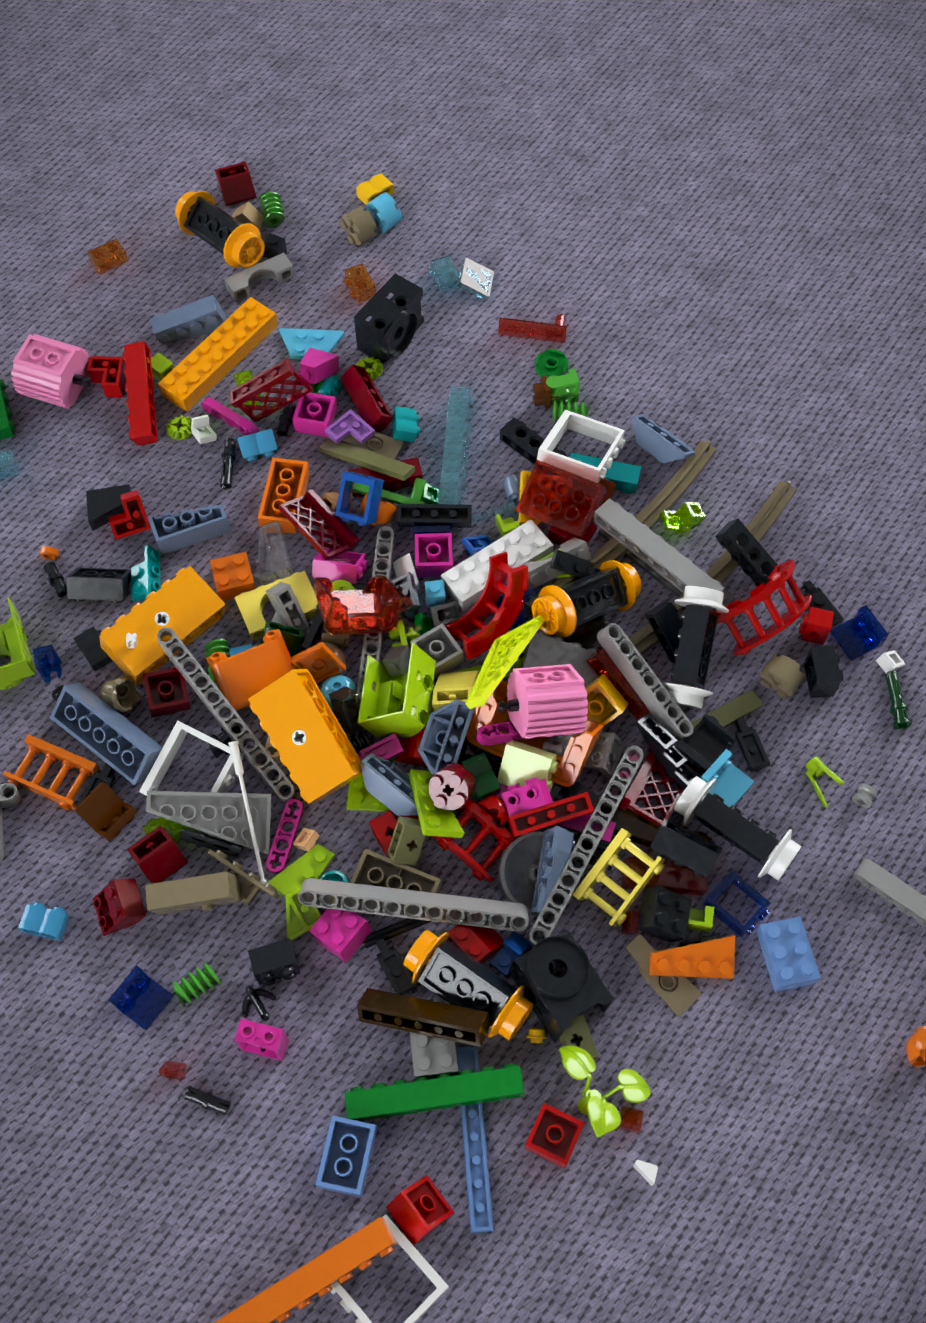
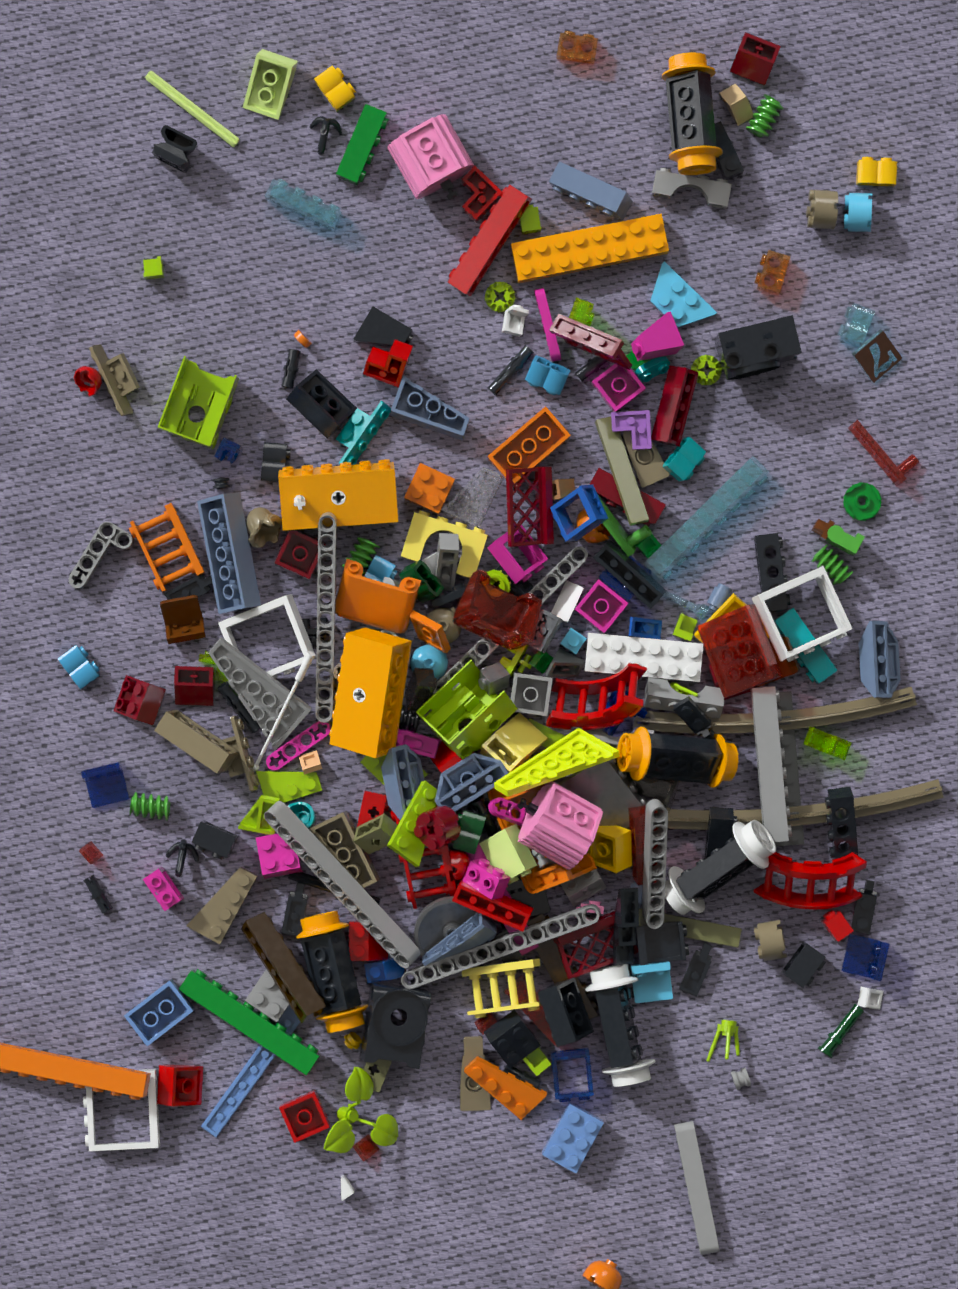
camera: 35 degrees right, 25 degrees up
none -> dark tan wedge [186,866,258,944]

